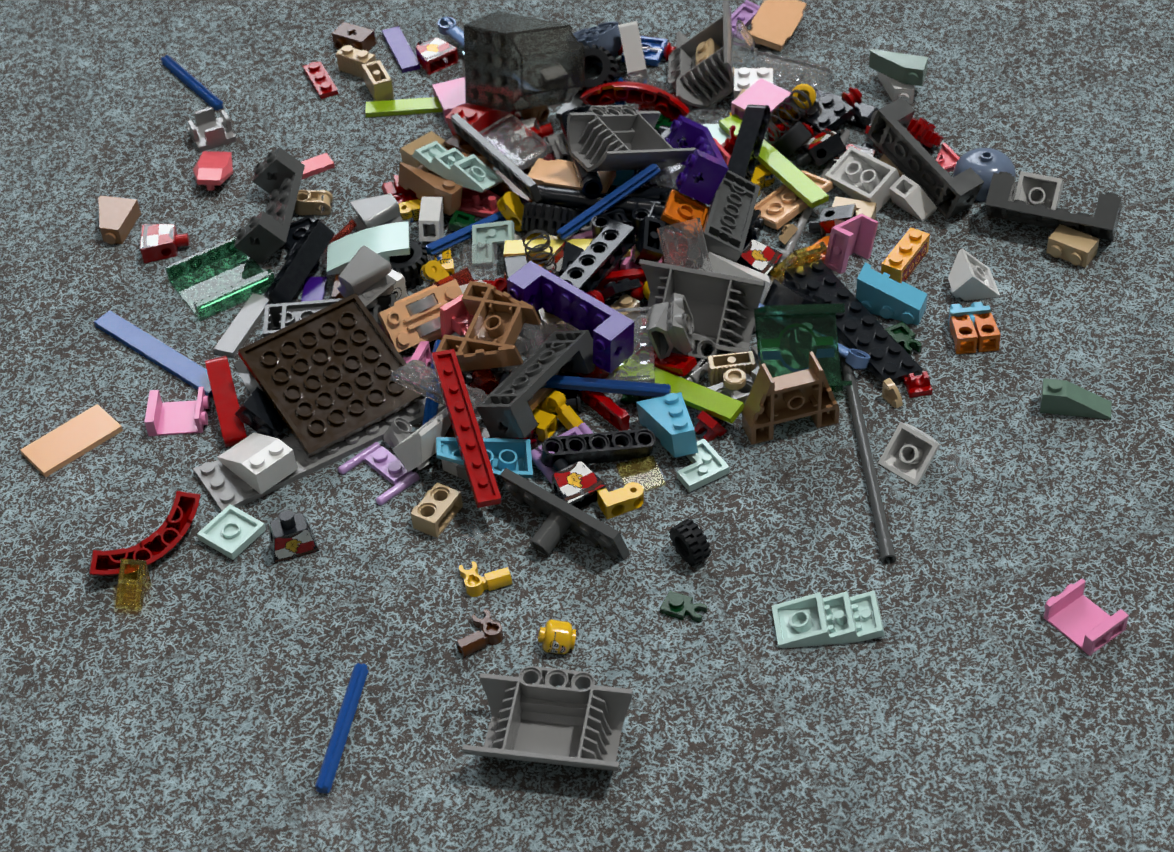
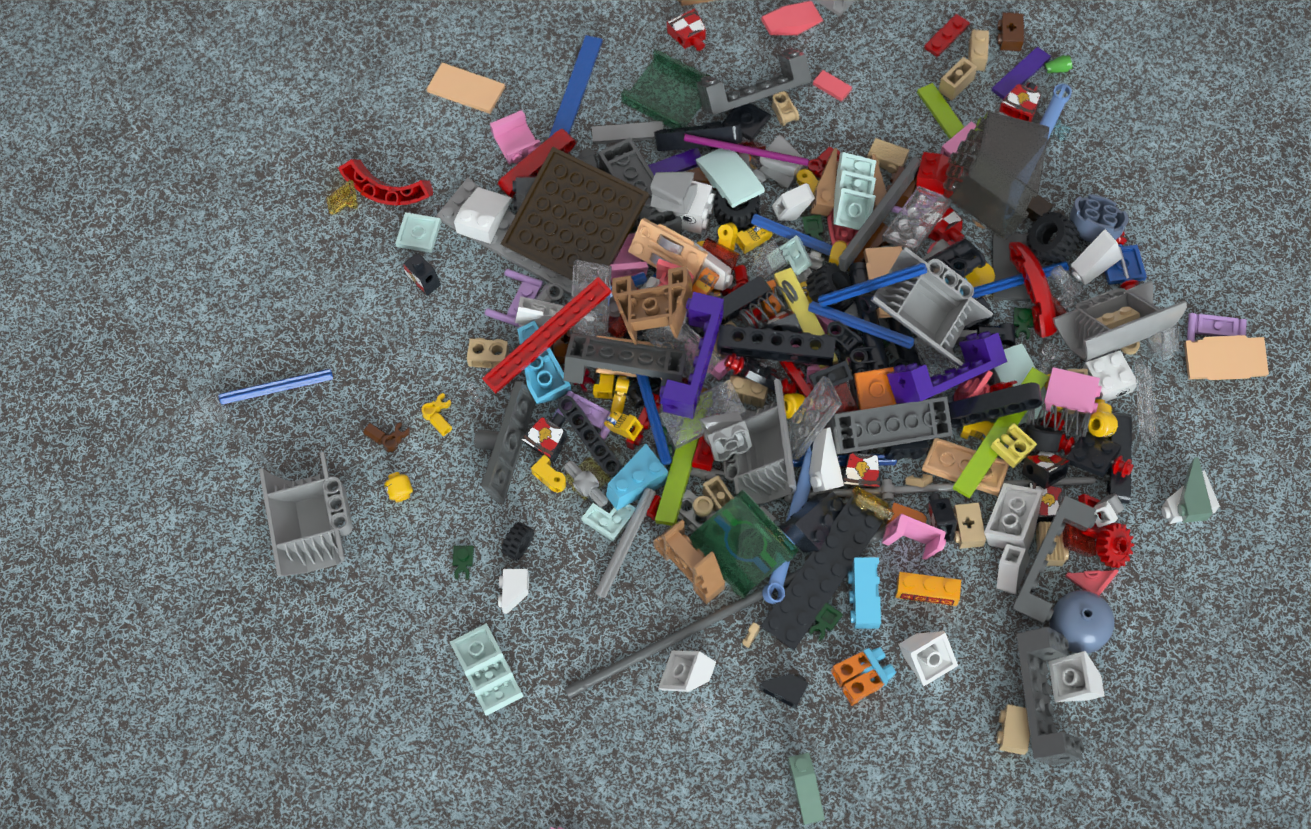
camera: 65 degrees right, 20 degrees up
red tile [904,371,932,398] -> none
none -> white slope [498,569,529,614]
none -> light grey axle [564,461,609,507]
none -> light grey axle [595,488,656,598]
none -> yellow leg [604,410,643,441]
none -> magenta piece [684,134,809,166]
none -> black slope [759,673,809,709]
none -> blue axle [818,263,927,307]
none -> light yellow brick [990,423,1037,468]
none -> bright green cone [1045,55,1072,74]

